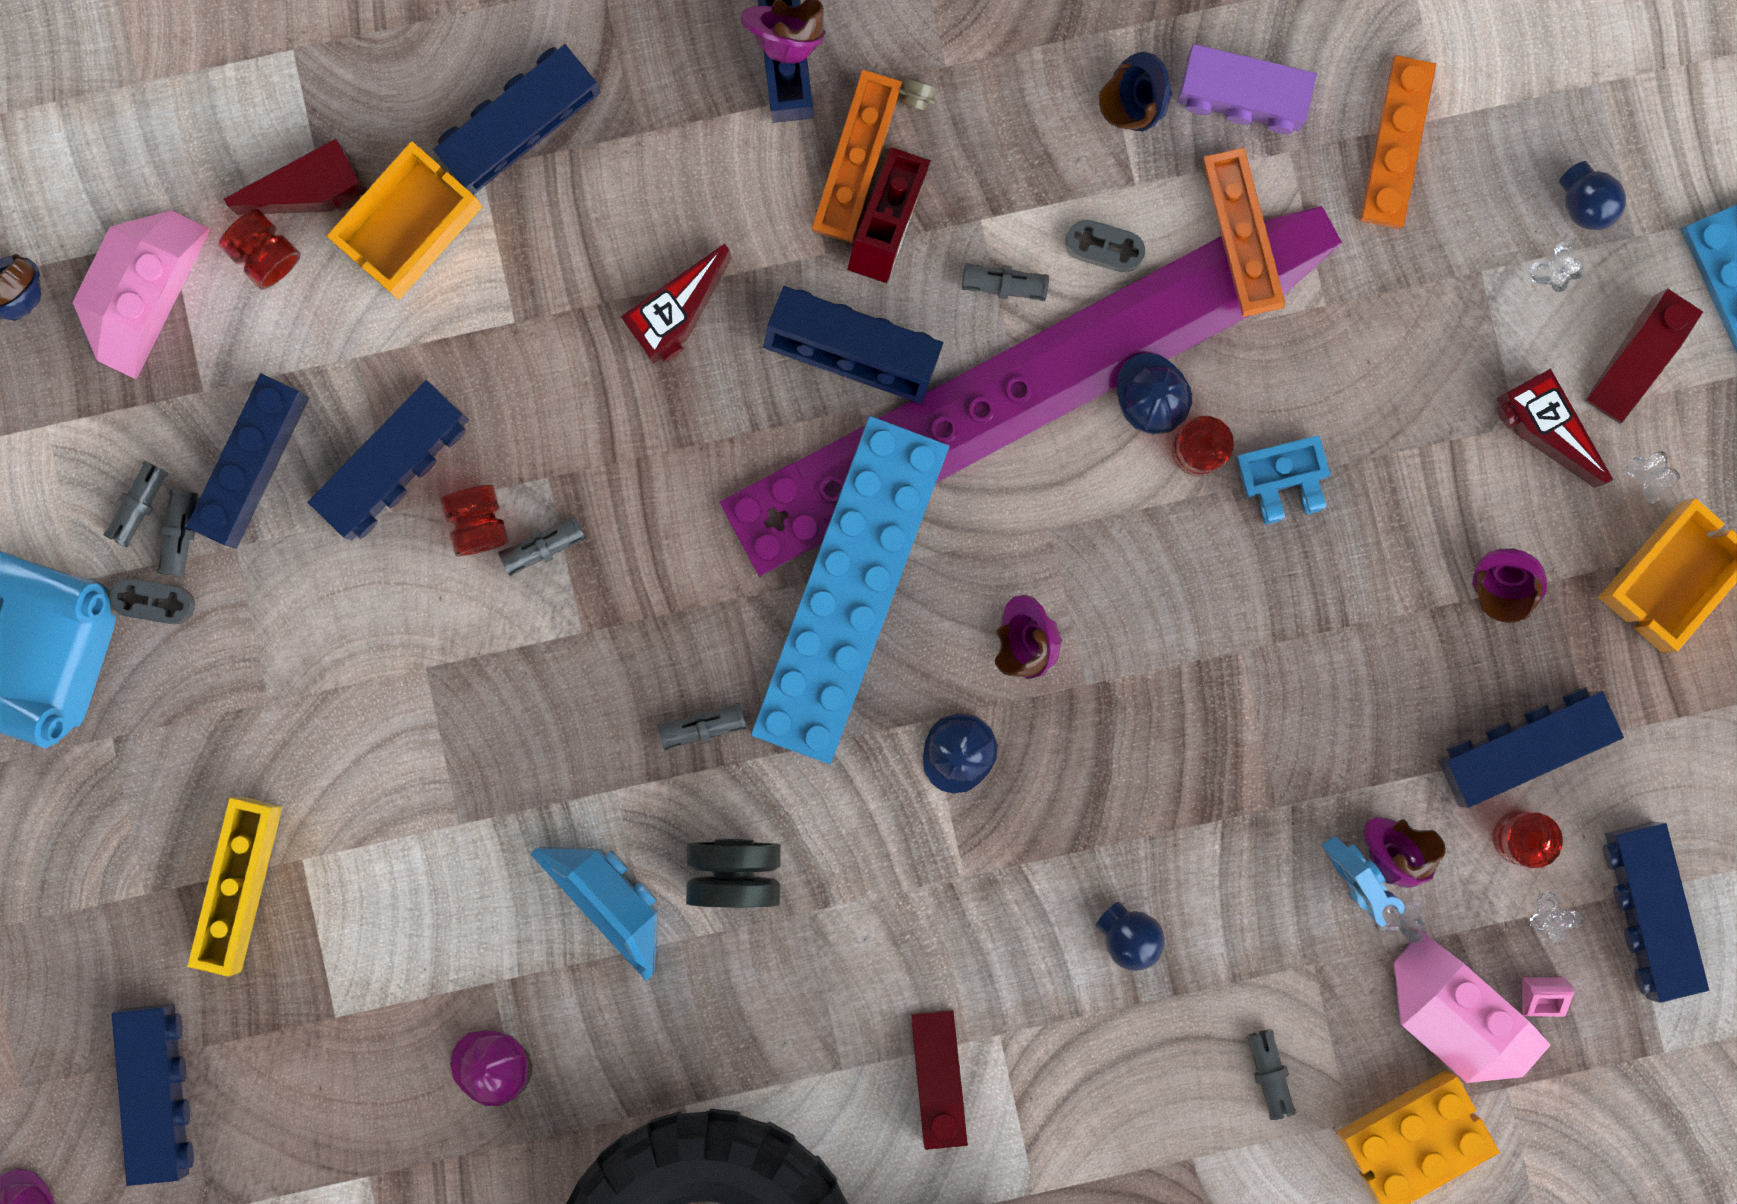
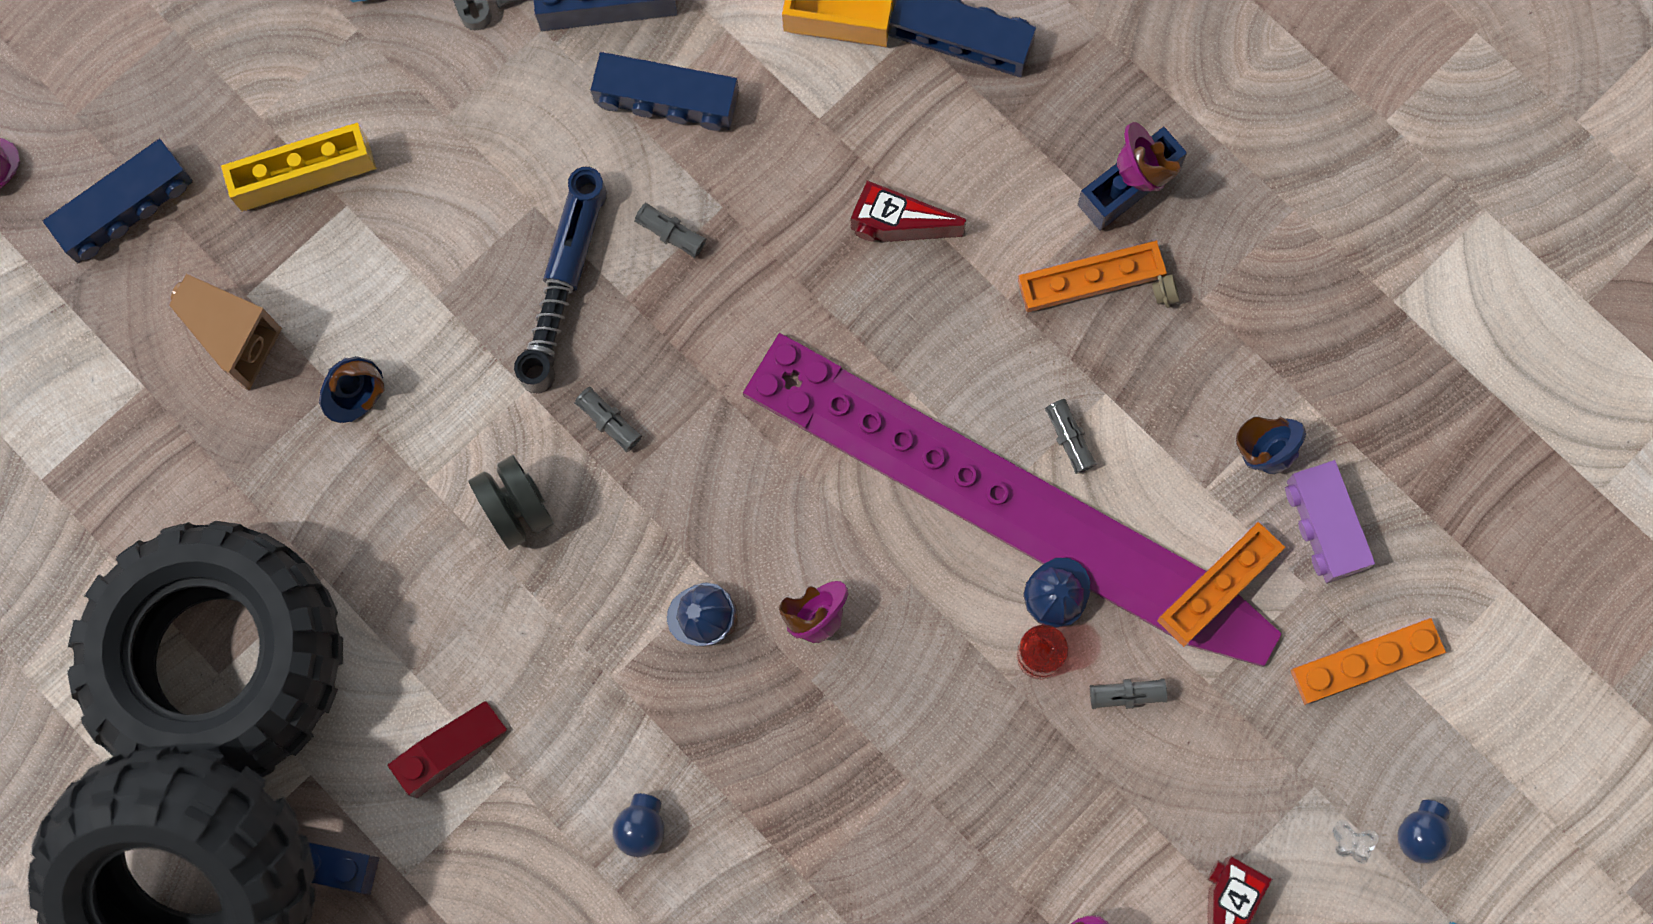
camera: 65 degrees right, 10 degrees down
clear red wheel [440,485,509,557] -> none
magenta piece [450,1030,532,1106] -> none
dark azure wedge [530,846,658,981] -> none
dark azure plate [751,416,949,765] -> none
dark blue brick [763,286,944,404] -> none
dark red slope [847,147,931,284] -> none
dark grey beam [1066,220,1145,273] -> none
dark azure plate [1236,435,1331,525] -> none
none -> medium nougat slope [169,273,282,391]
none -> dark blue piece [319,356,385,423]
none -> piece [514,166,607,394]
none -> dark grey pin [1089,678,1167,709]

